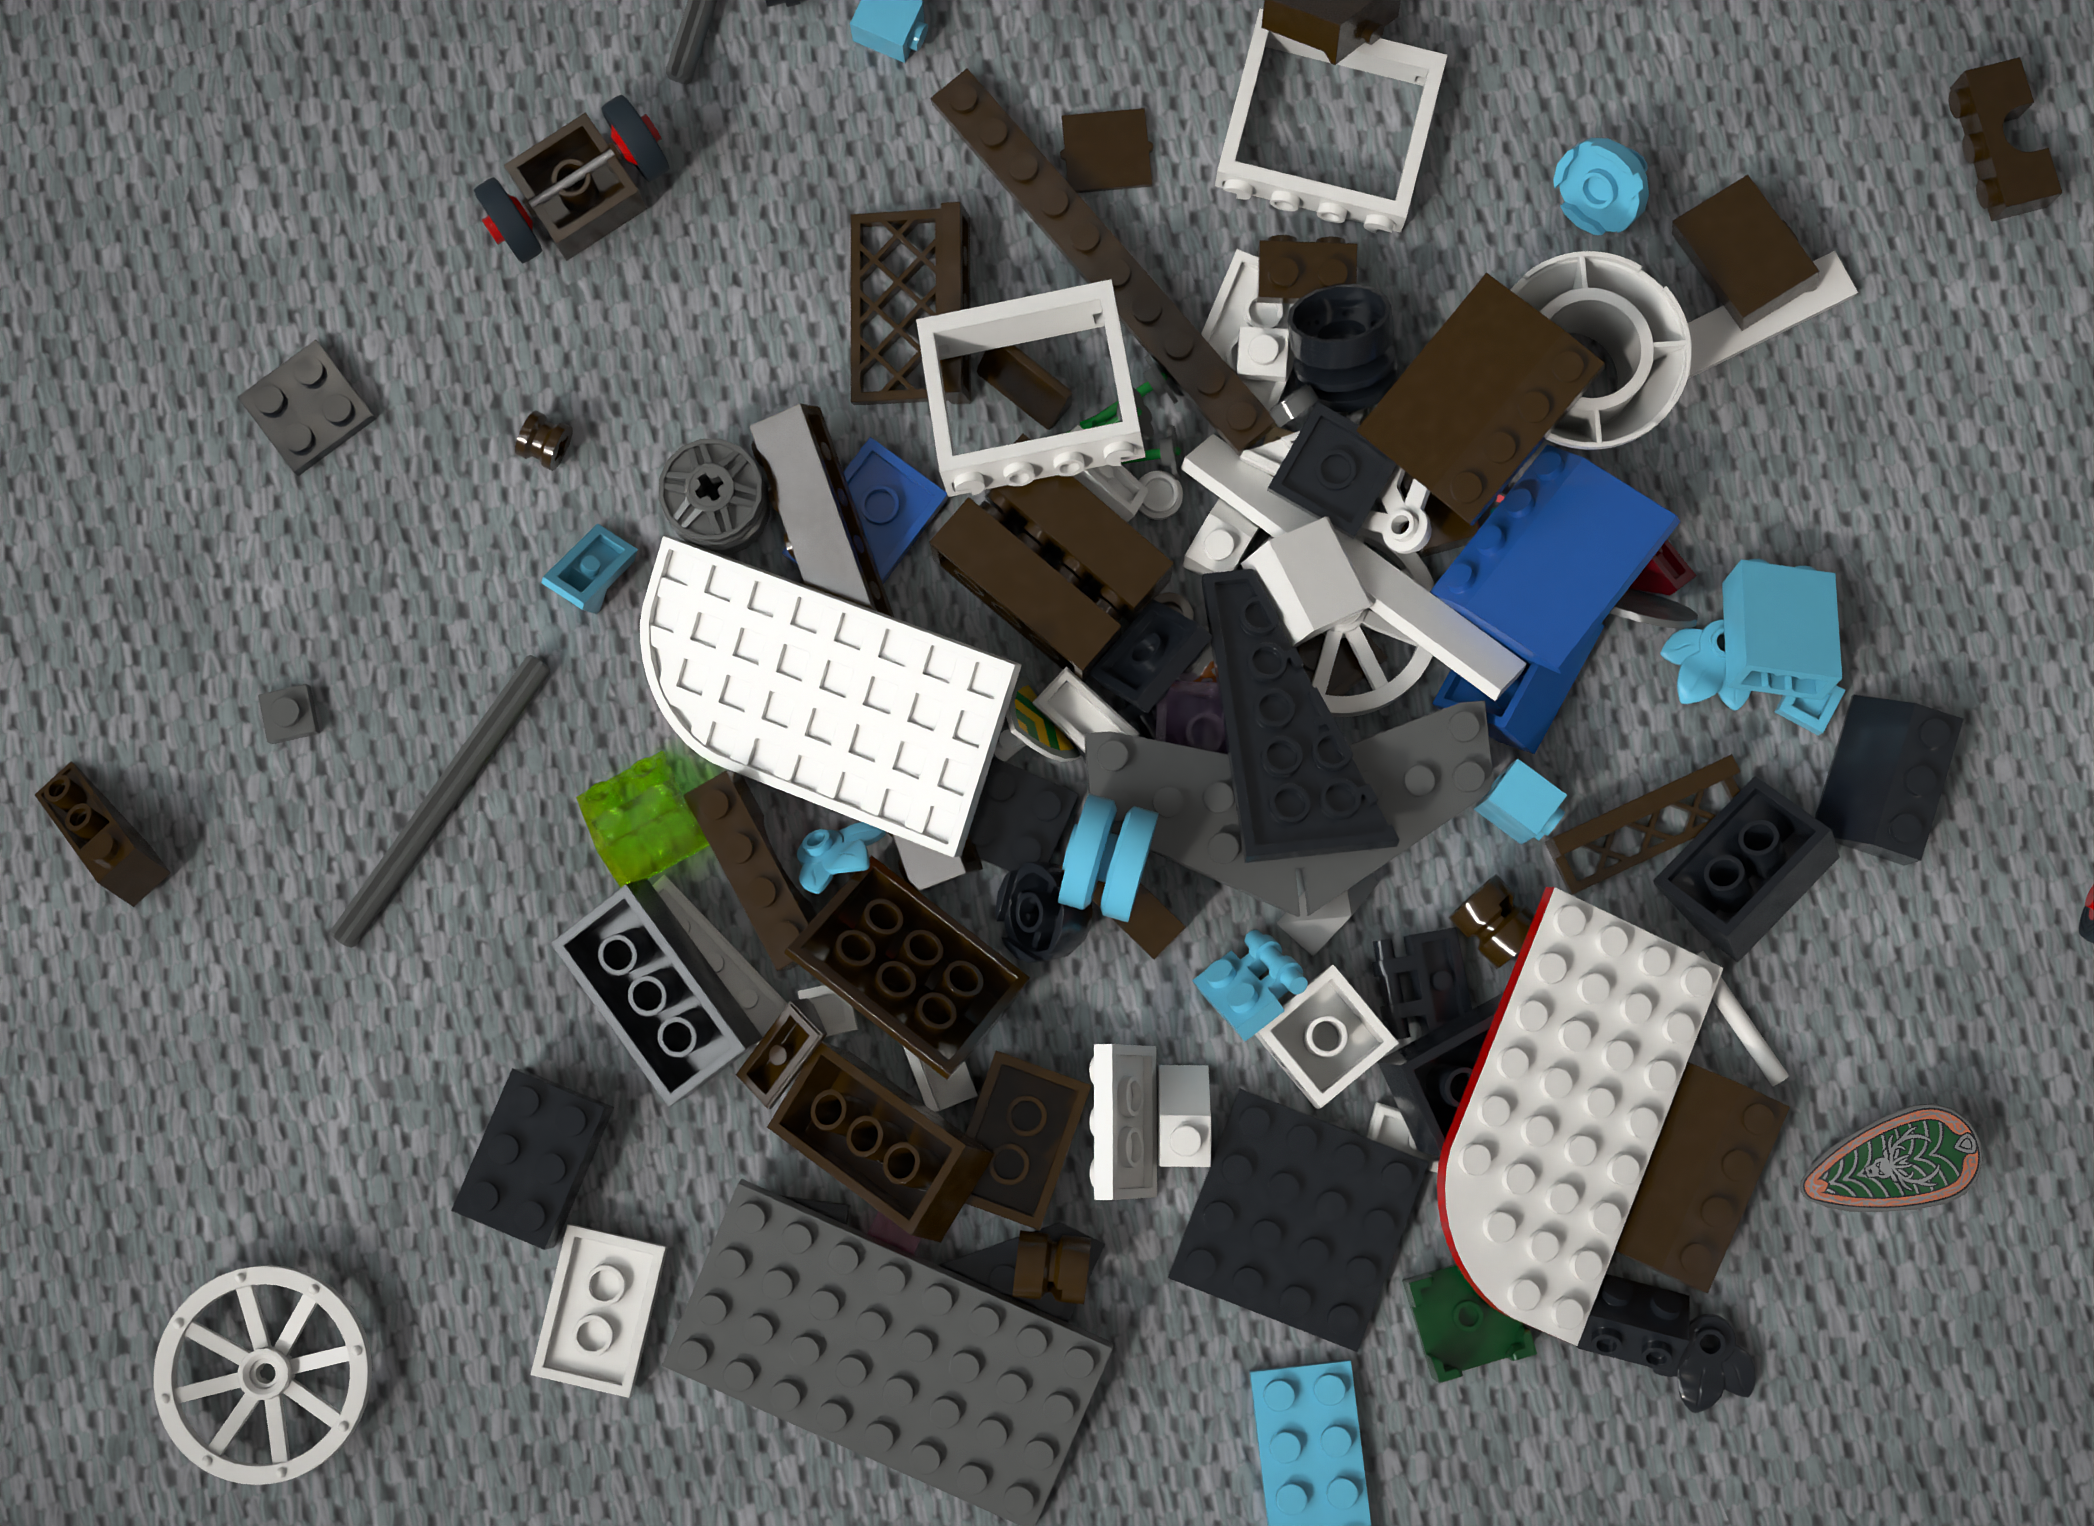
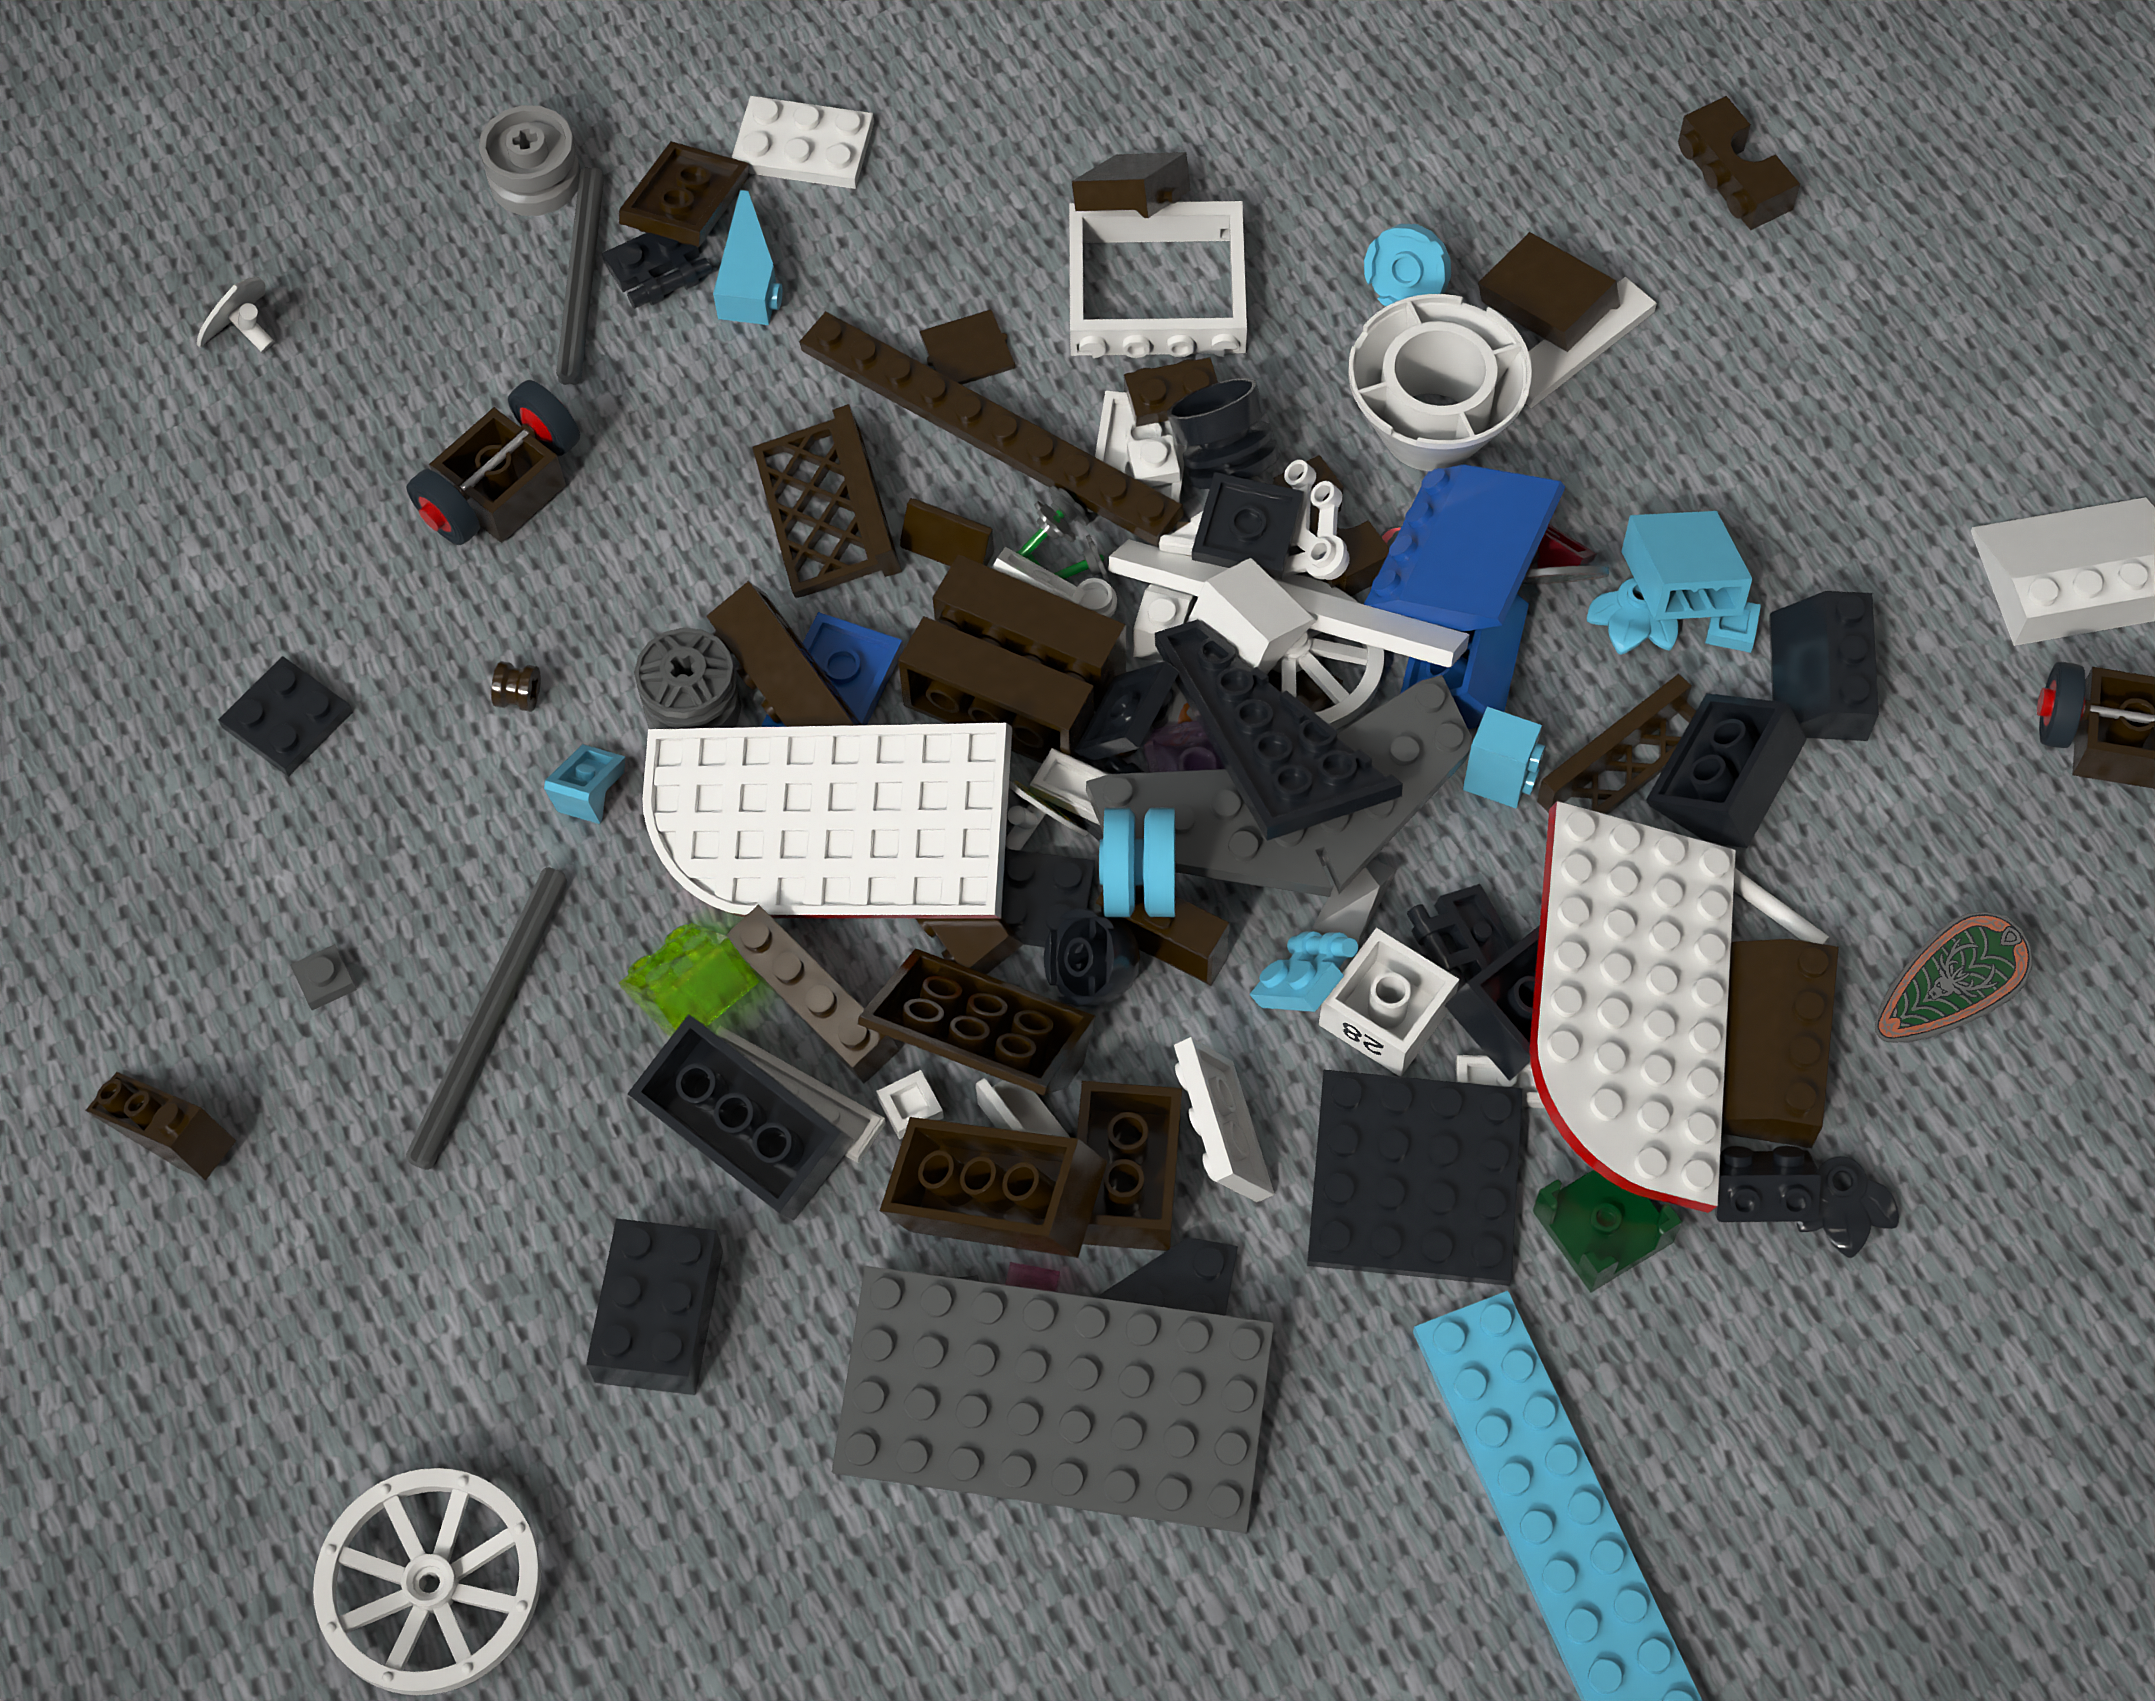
camera: 15 degrees left, 20 degrees down
white plate [531,1224,668,1398] -> none
dark brown slope [736,998,827,1109] -> none
medium azure plate [797,822,886,894] -> none
white window [916,279,1146,497] -> none
dark brown wheel [1013,1230,1091,1305] -> none
white slope [1158,1065,1211,1167] -> none
dark grey tile [1269,384,1319,427] -> none
dark brown slope [1356,272,1605,526] -> none
dark brown wheel [1448,874,1535,969] -> none

